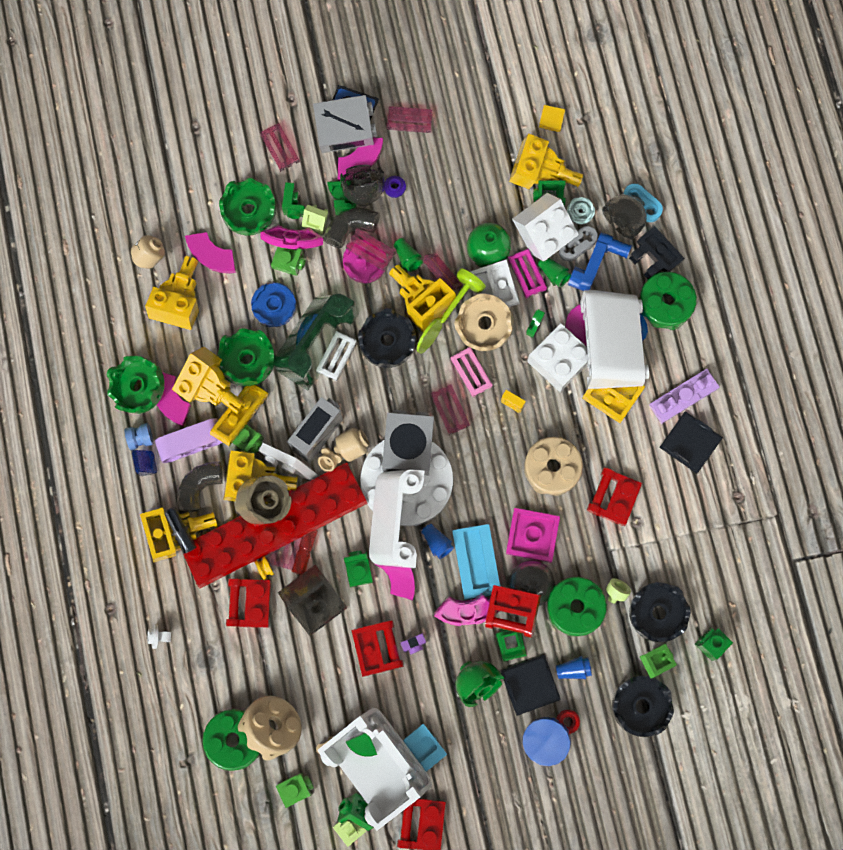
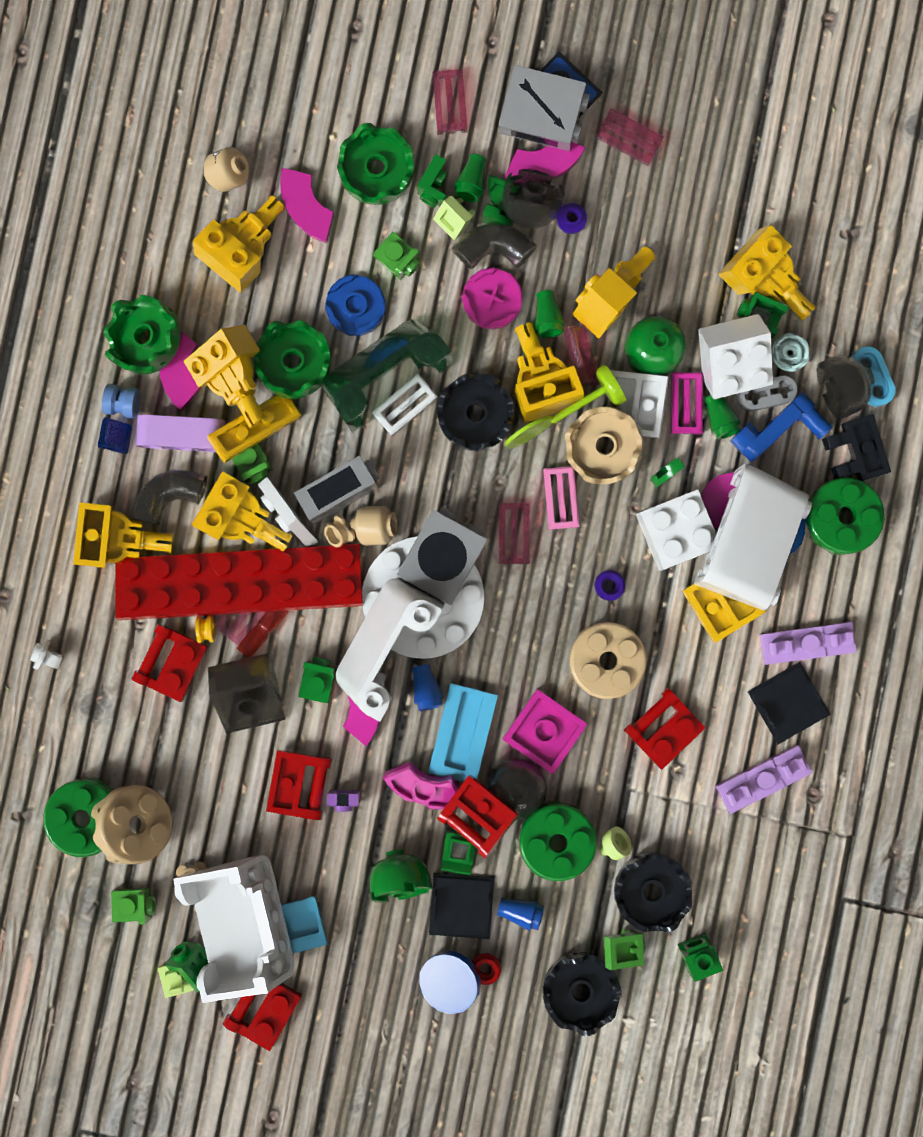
camera: 20 degrees right, 10 degrees up
black axle [164,507,197,554] -> none
dark tan brick [235,476,291,524] -> none
dark pink tile [260,225,323,249] -> none
clear pink tile [345,228,396,271] -> none
green tile [346,732,378,757] -> none
yellow tile [501,390,526,413] -> none
yellow tile [539,105,565,132] -> none
none -> green cone [454,154,487,203]
none -> yellow brick [572,246,655,338]
none -> dark purple plate [594,570,625,601]
none -> lavender plate [715,745,812,814]

